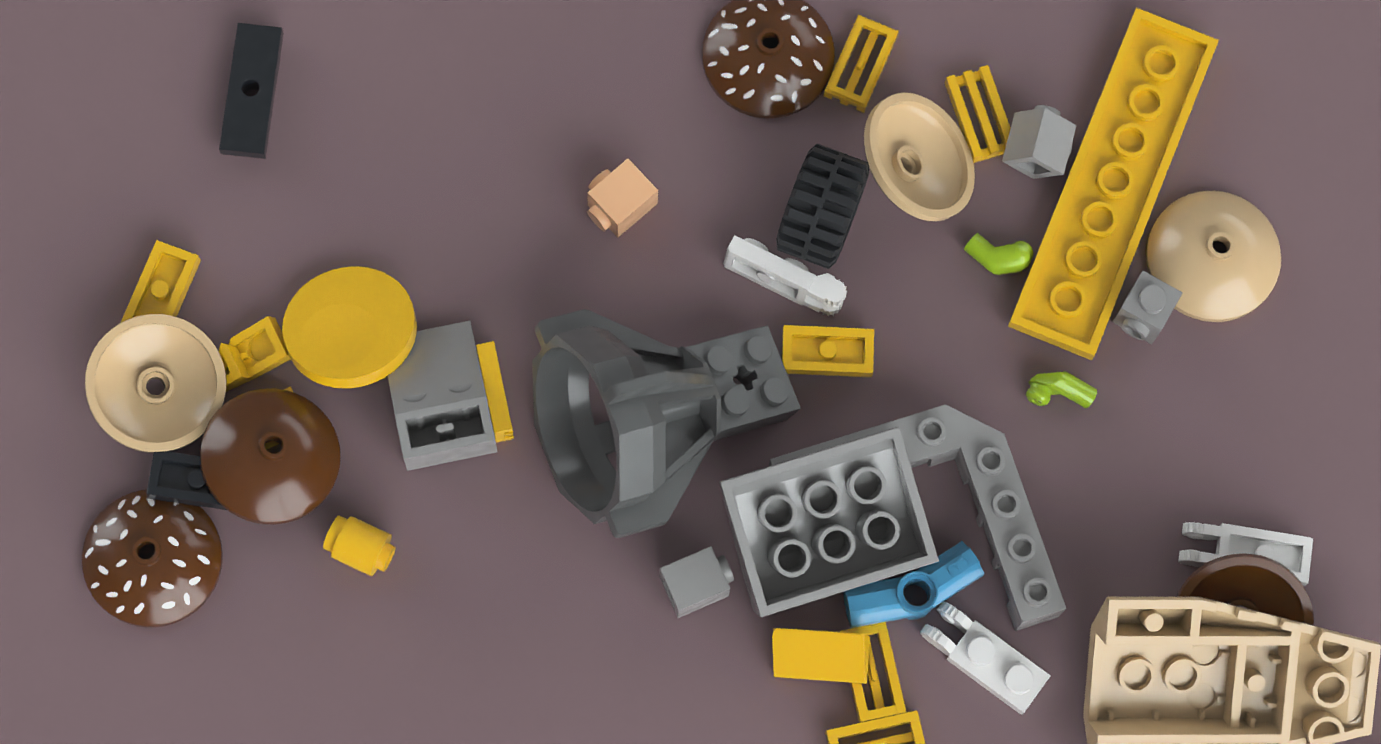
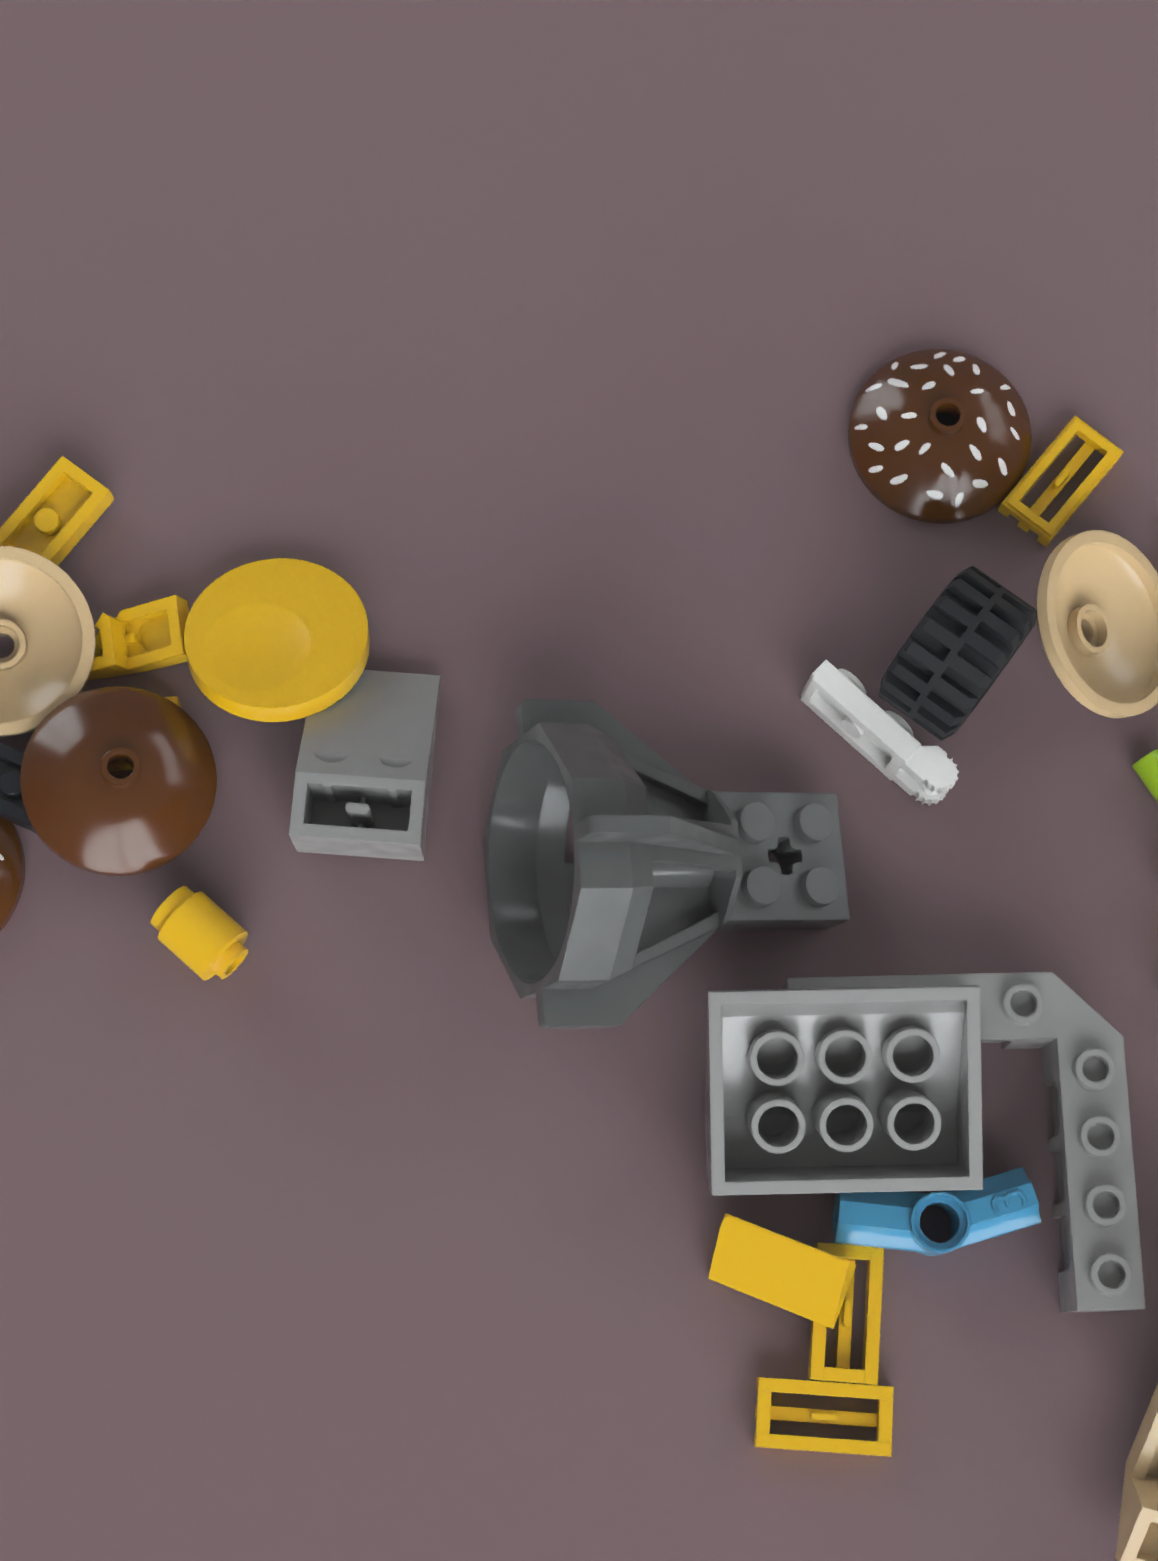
camera: 20 degrees right, 0 degrees up
black tile [219,23,284,159] -> none
yellow tile [476,341,514,443] -> none
light nougat brick [587,158,658,238] -> none
light grey brick [659,546,734,618] -> none
yellow plate [782,325,874,377] -> none
white hinge [920,601,1051,715] -> none

